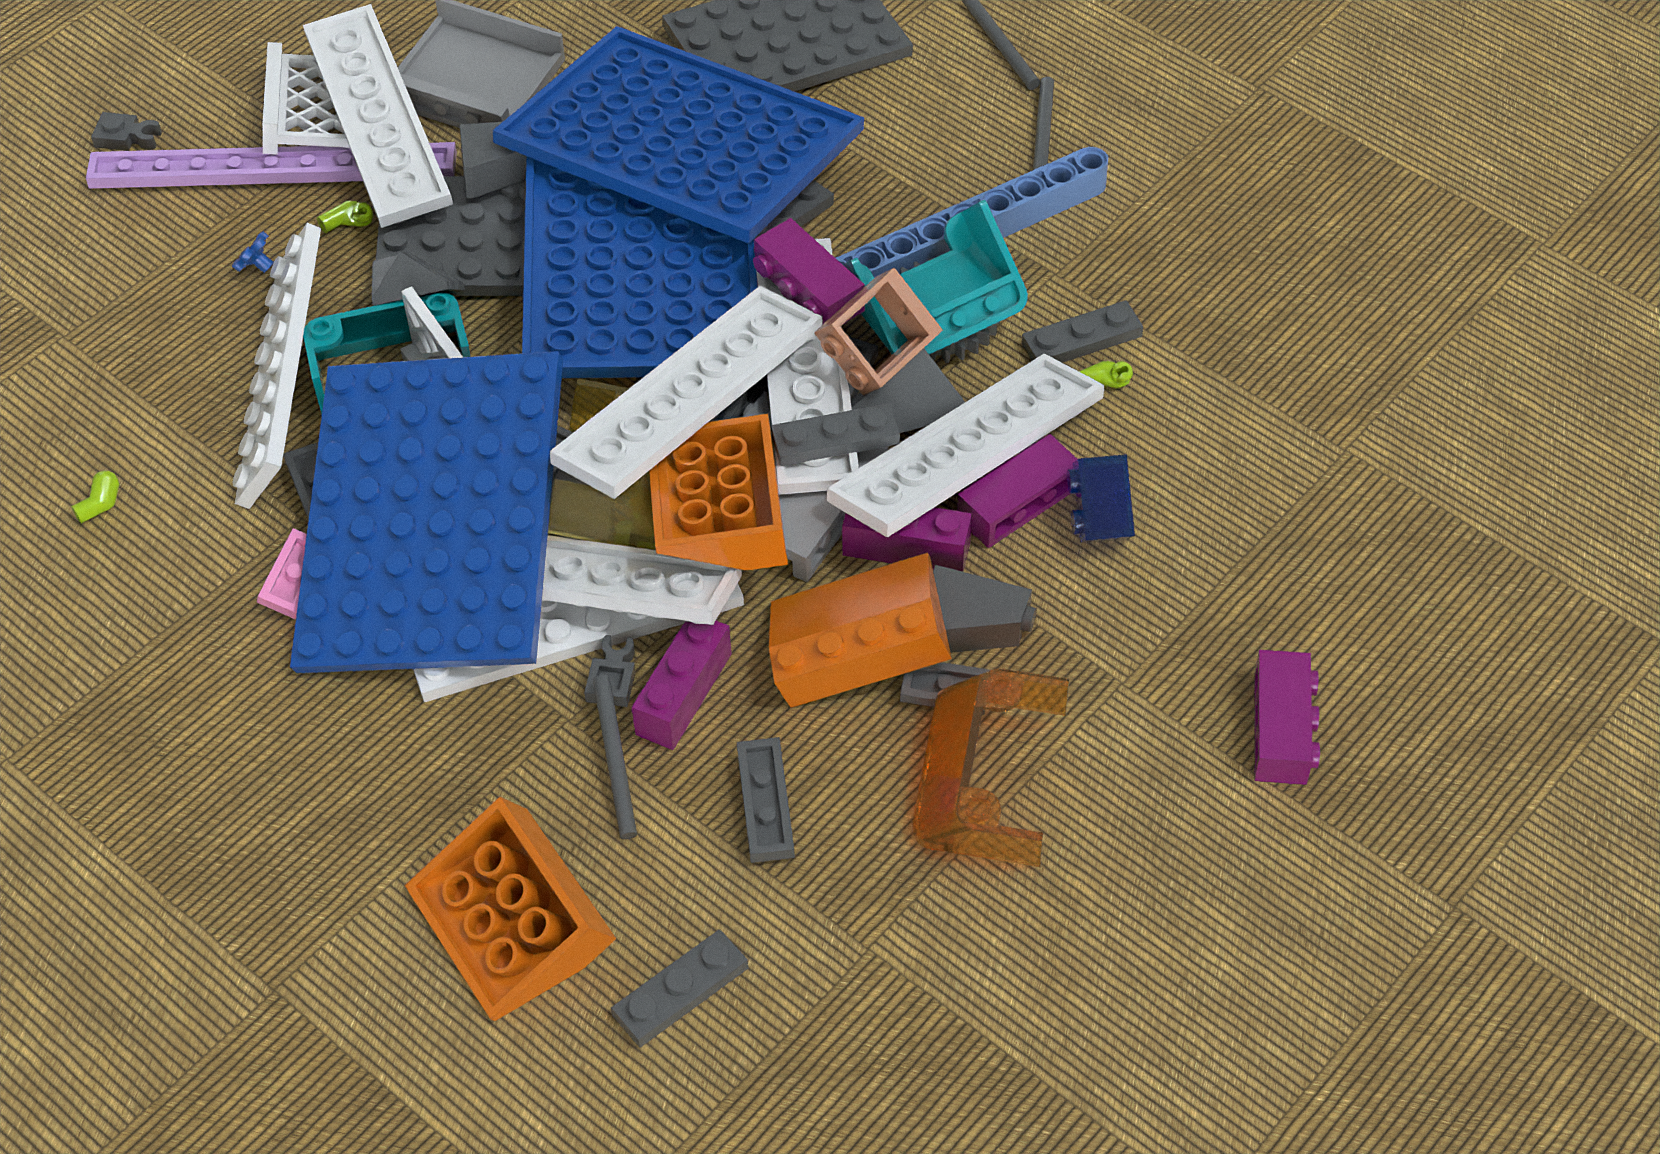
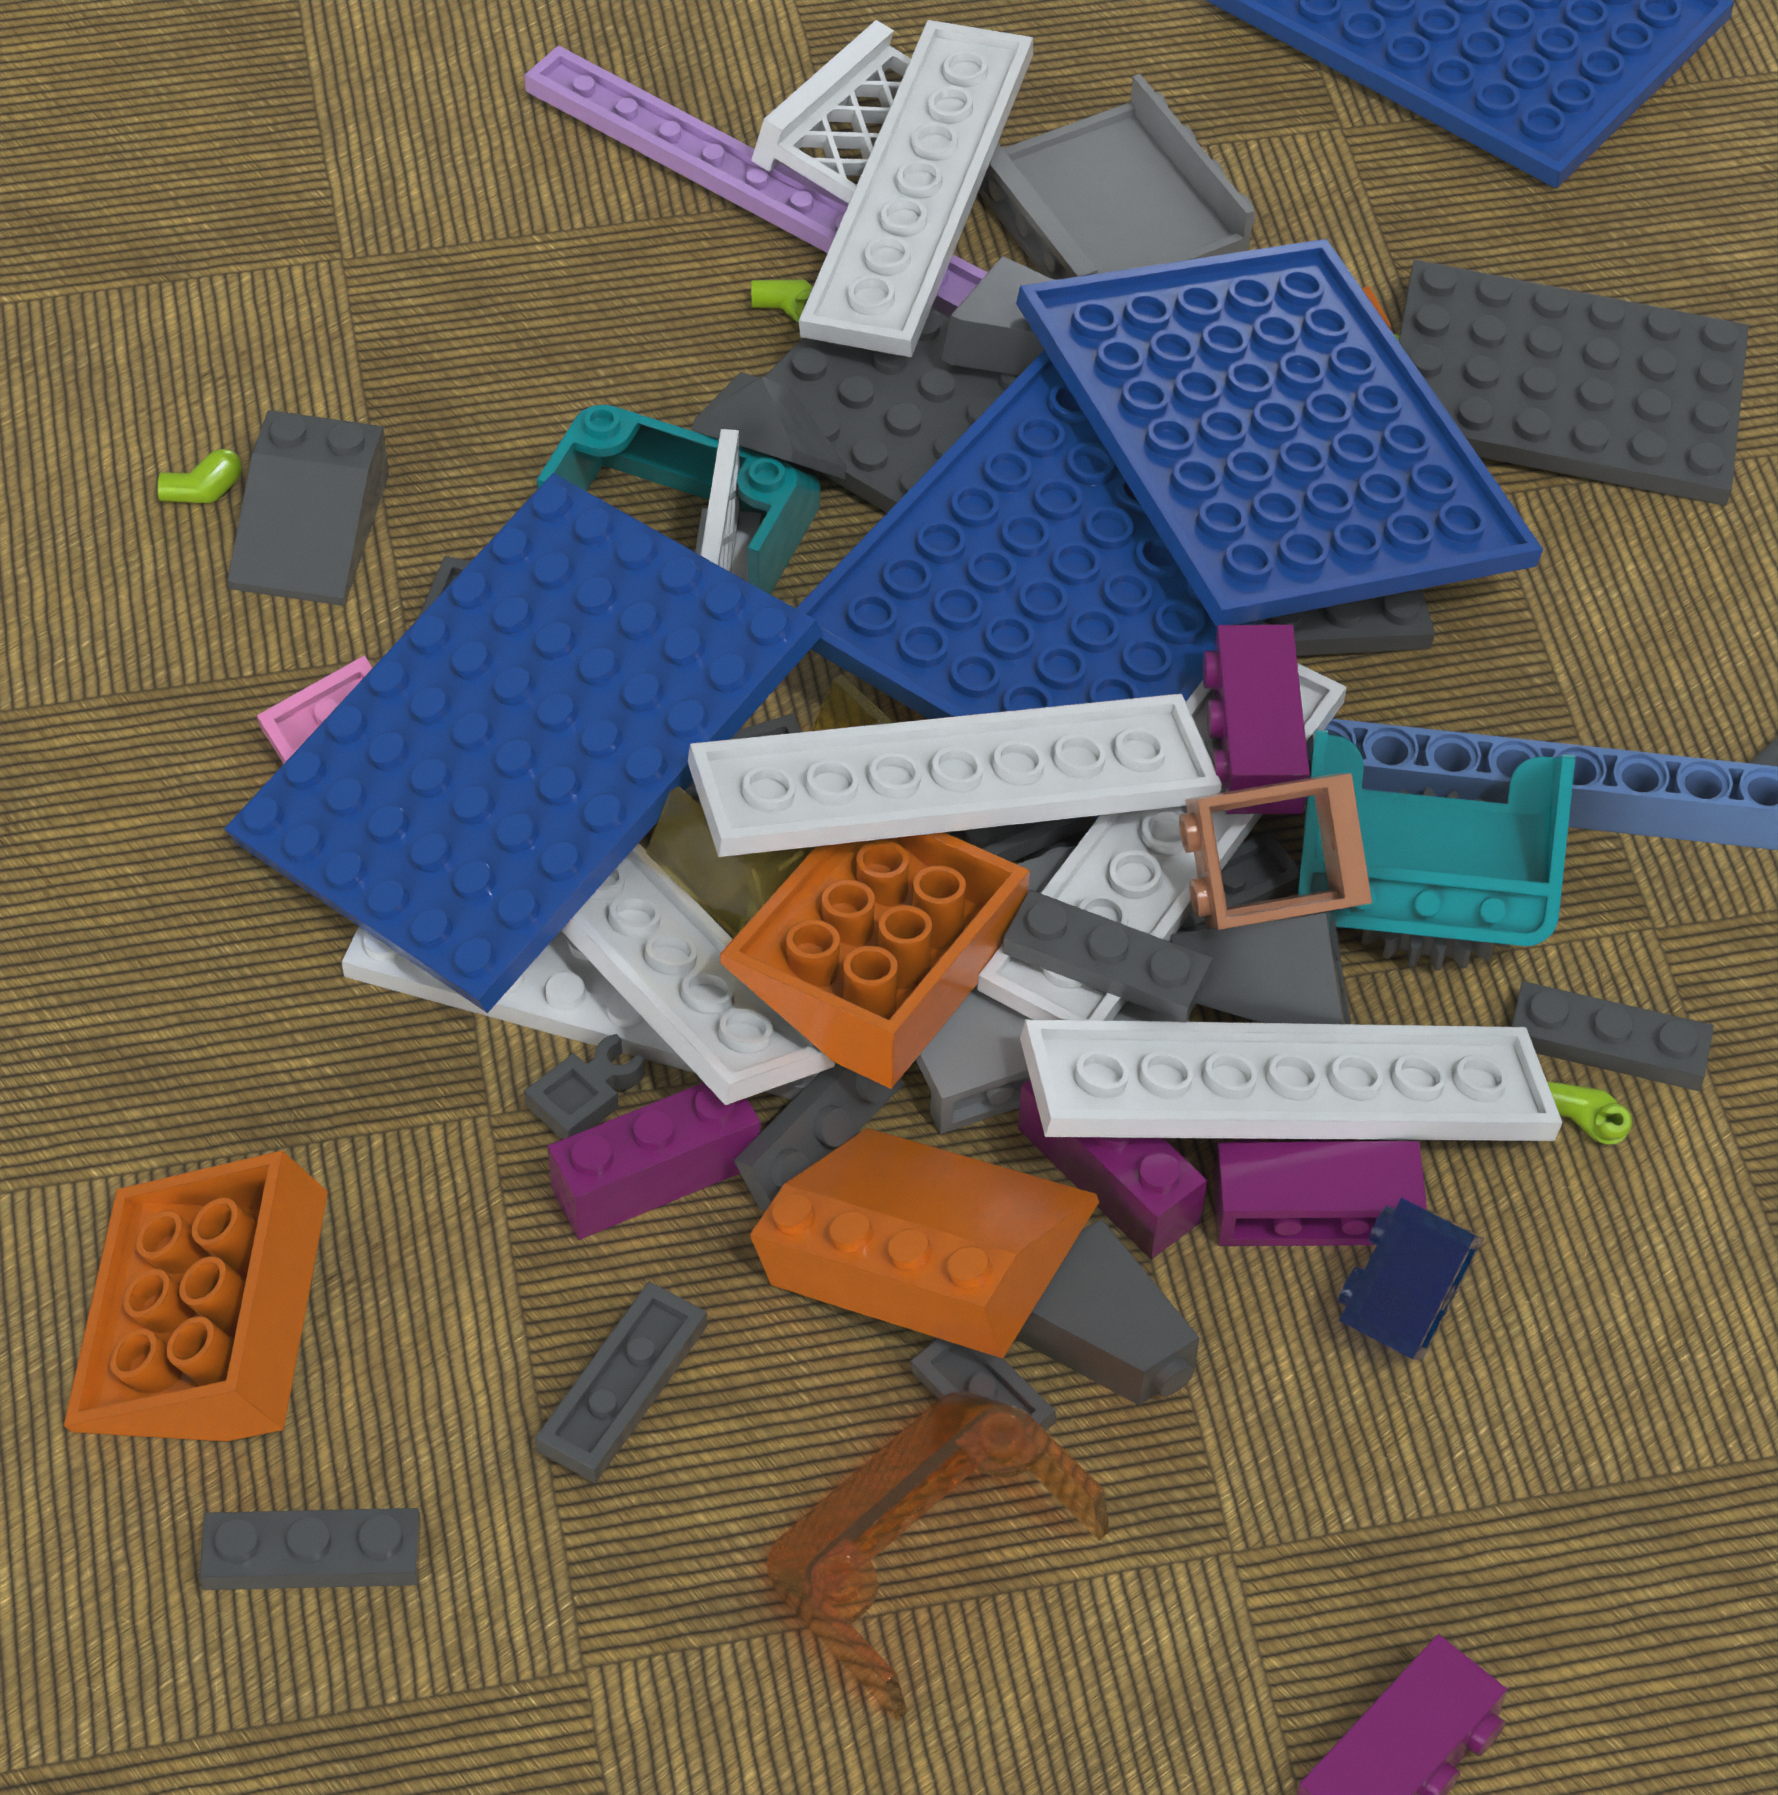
camera: 35 degrees right, 0 degrees up
dark grey plate [91,112,162,151] -> none
blue plant [232,231,274,273] -> none
white plate [233,223,321,509] -> none
dark grey bar [593,675,637,839] -> none
none -> dark grey slope [227,410,389,606]
none -> dark grey plate [734,1063,903,1211]

